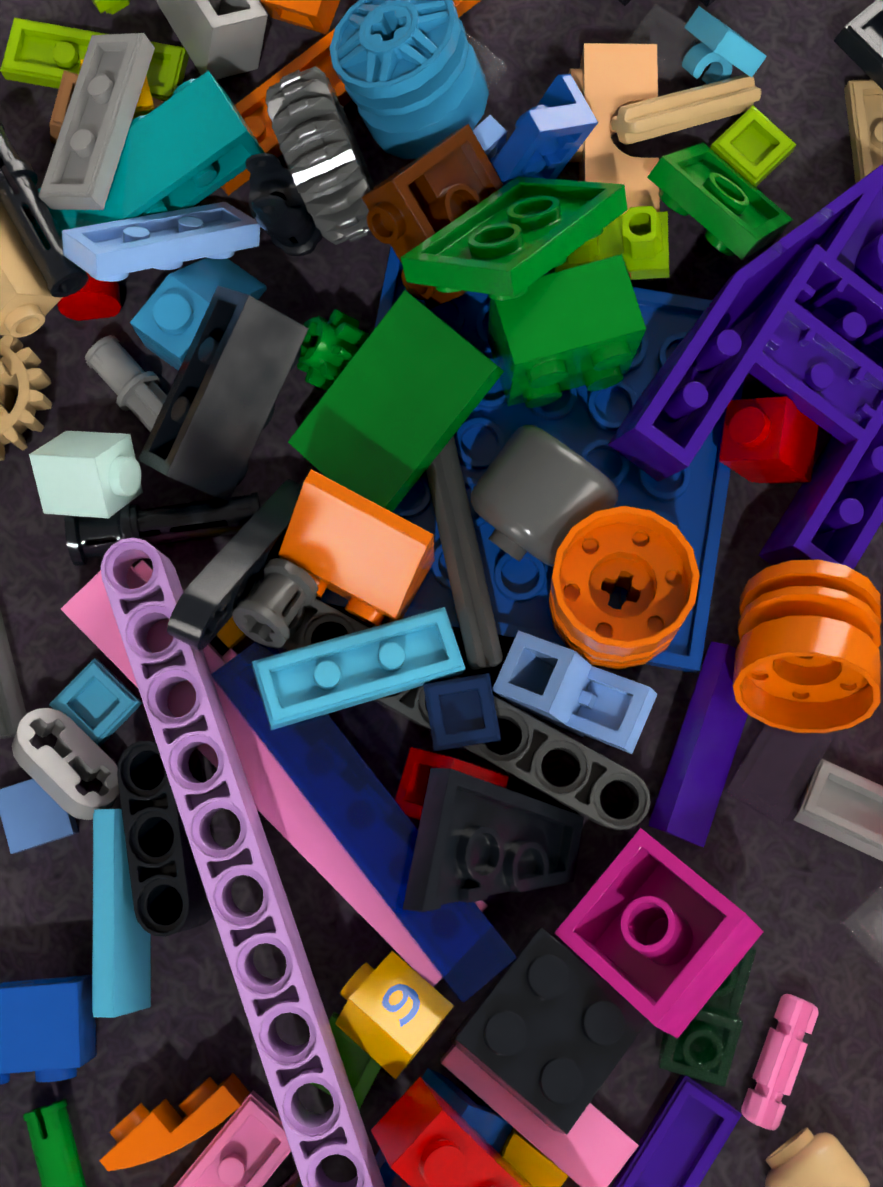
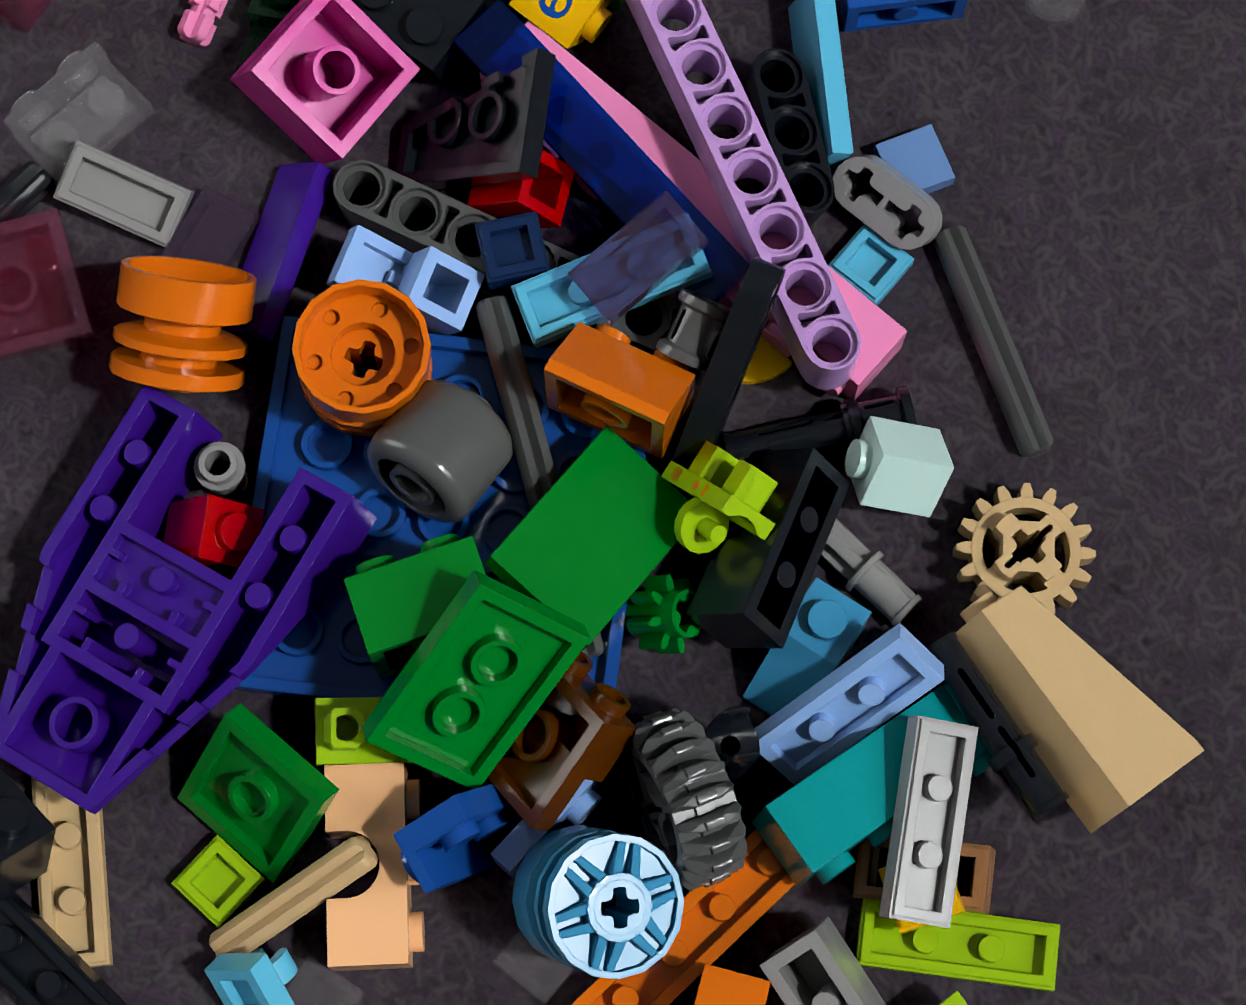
camera: 175 degrees right, 5 degrees down
none -> light grey pin [194,441,248,500]
none -> clear purple tile [567,190,709,326]
none -> lime hips [661,440,778,554]

